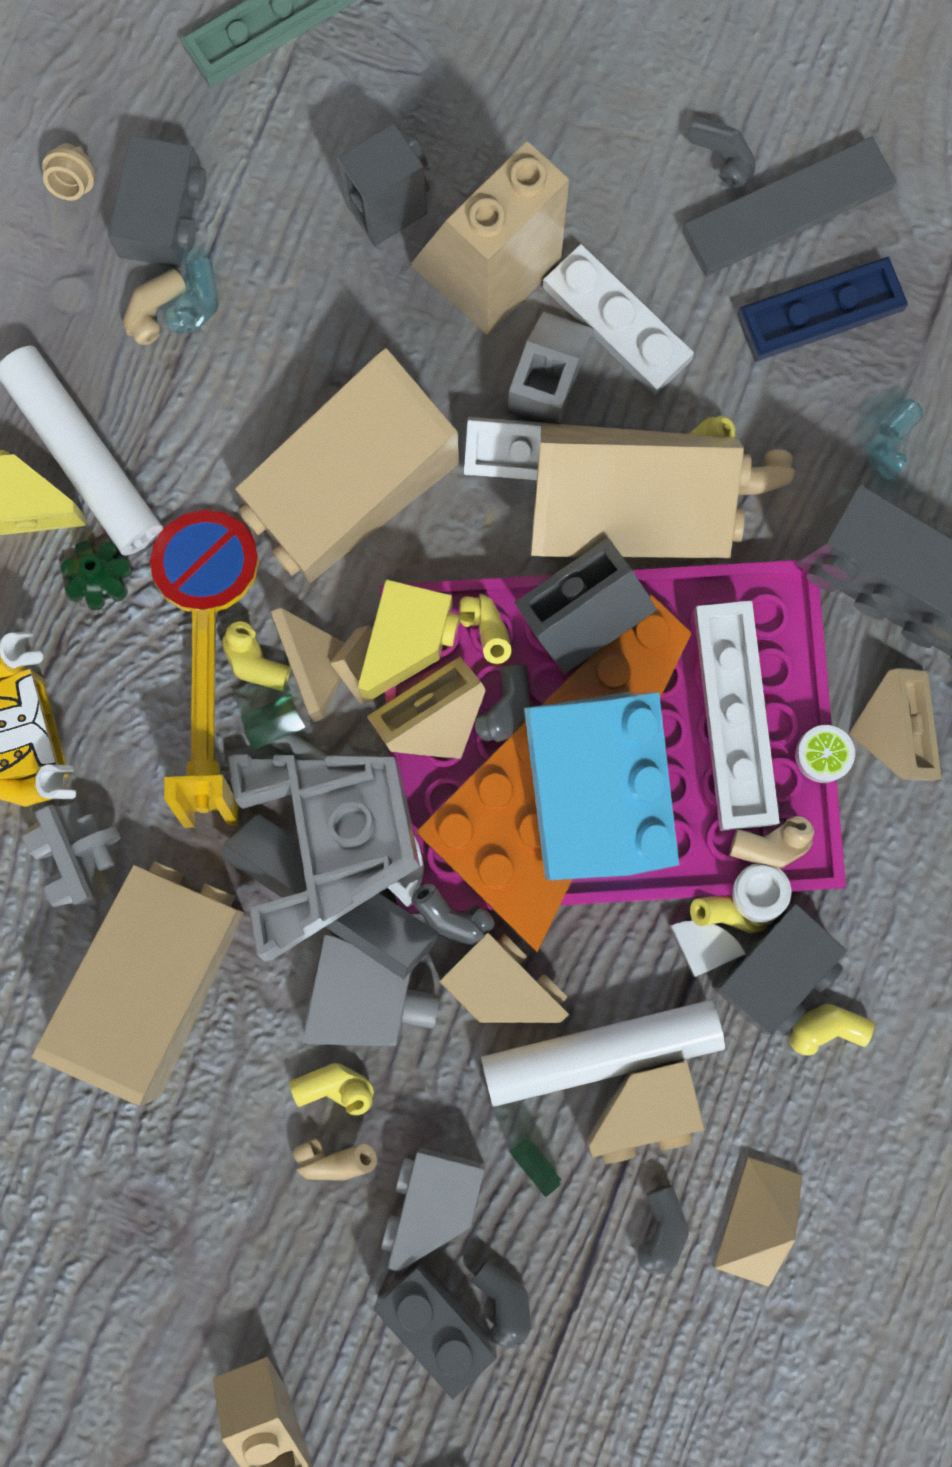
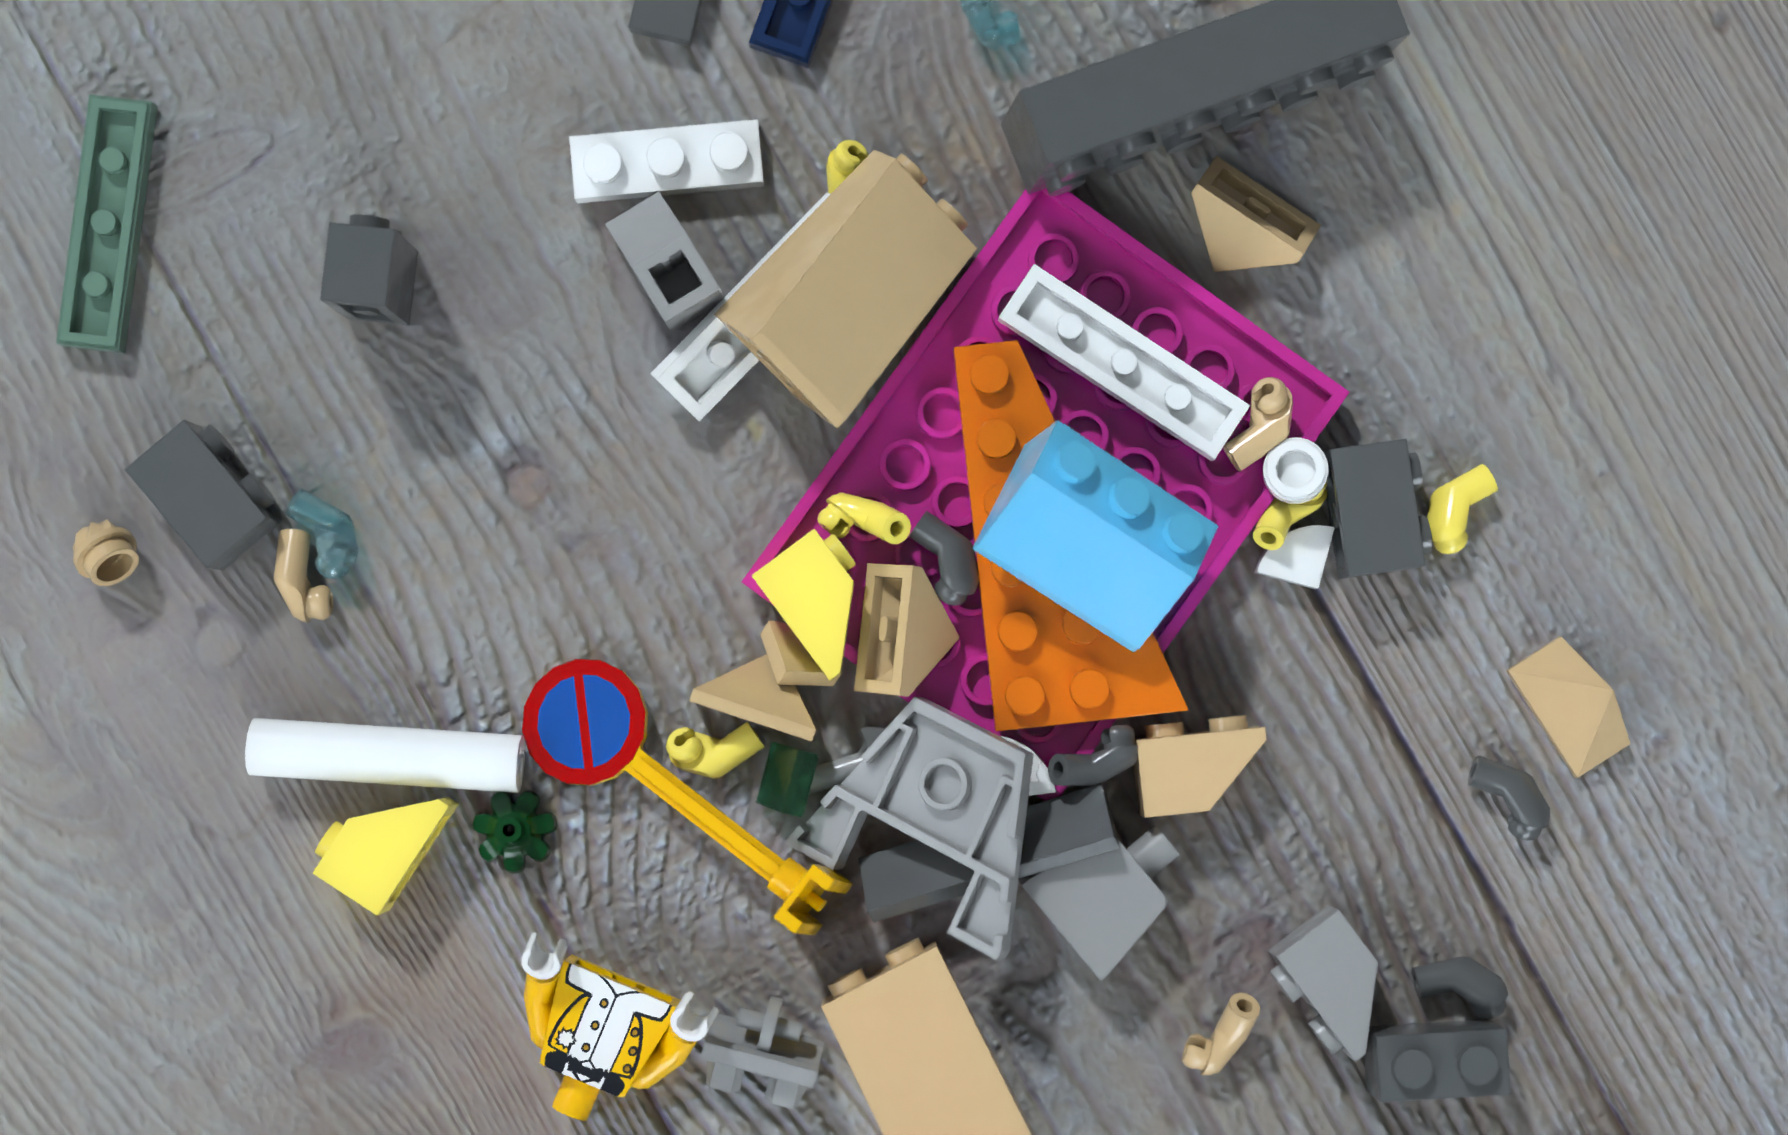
camera: 55 degrees left, 5 degrees up
tan slope [235,348,459,584] -> none
light yellow arm [289,1063,374,1115] -> none
tan slope [412,141,569,336] -> none
white piece [481,1000,725,1107] -> none
clear green tile [508,1134,562,1197] -> none
dark grey brick [514,537,657,674] -> none
tan slope [586,1060,704,1164] -> none
tan arm [738,450,796,495] -> none
tile [795,725,855,783] -> none

